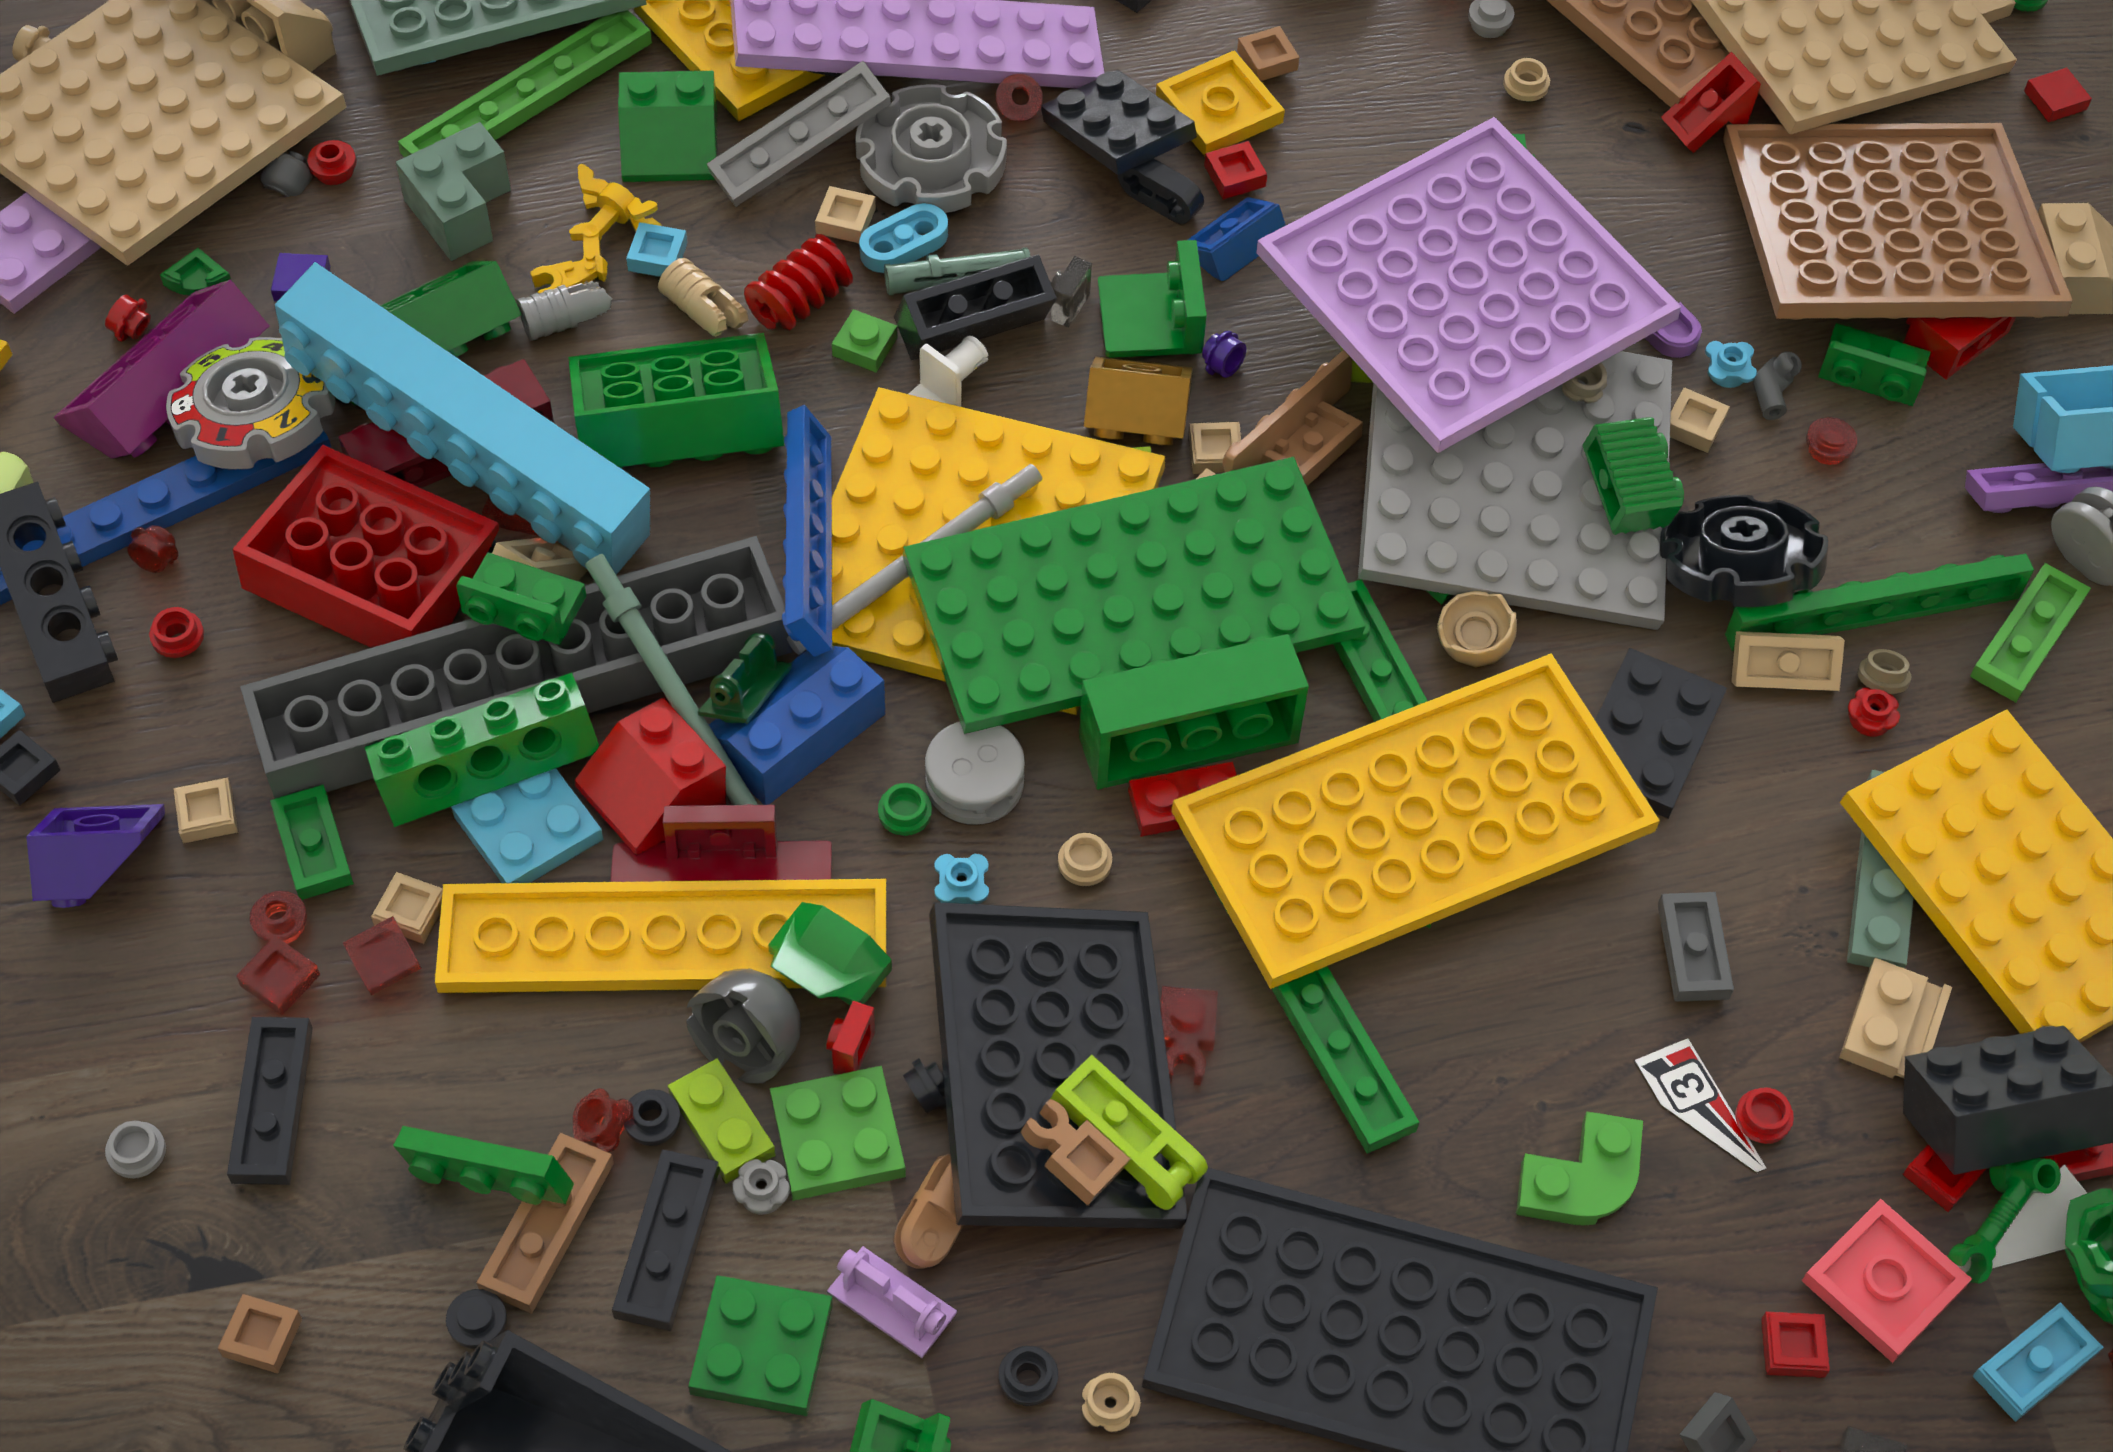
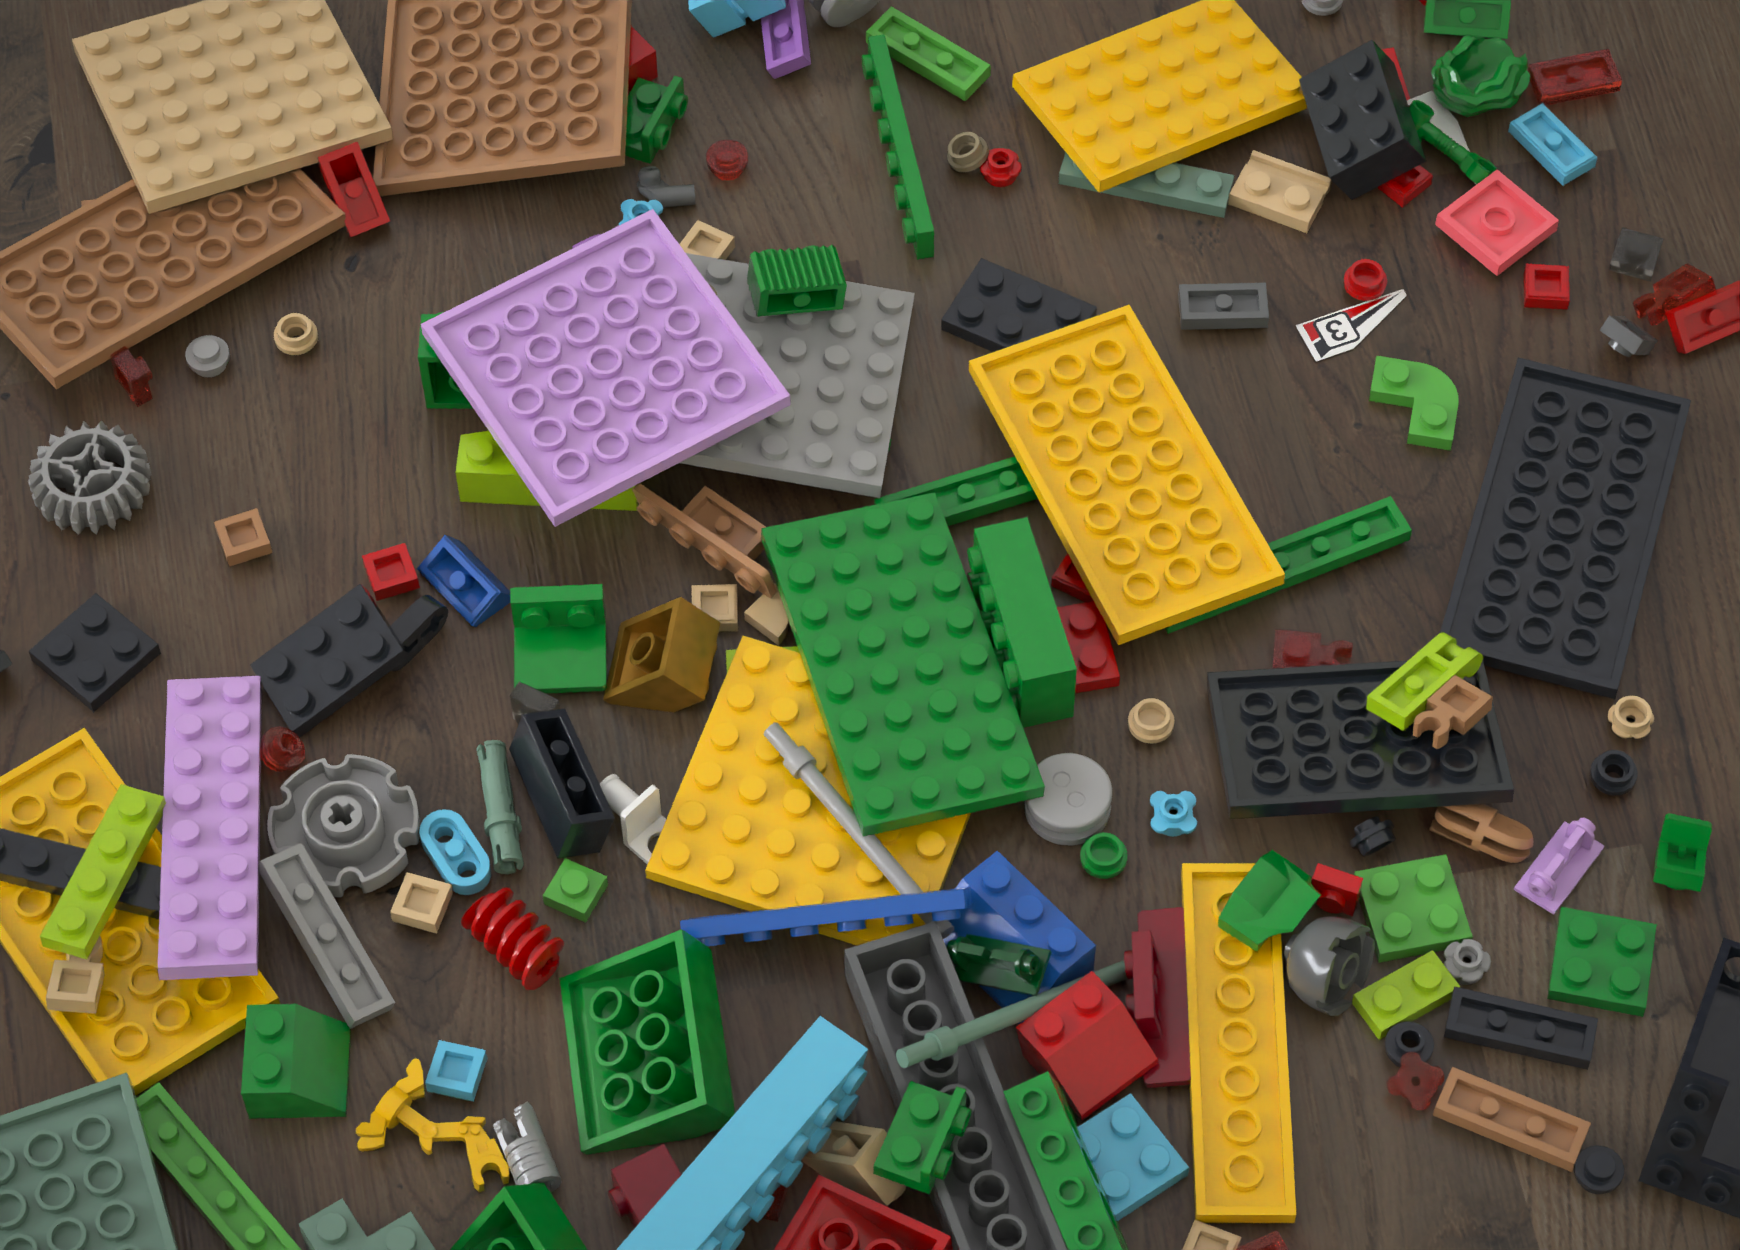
camera: 85 degrees left, 0 degrees up
green plate [393,1126,574,1205] -> none
tan hinge [658,258,749,337] -> none
yellow plate [1156,50,1285,157] -> none
dark purple plate [1202,331,1247,378] -> none
tan hair [1437,591,1517,667] -> none
black piece [1660,495,1828,607] -> none
tan plate [1731,631,1845,691] -> none

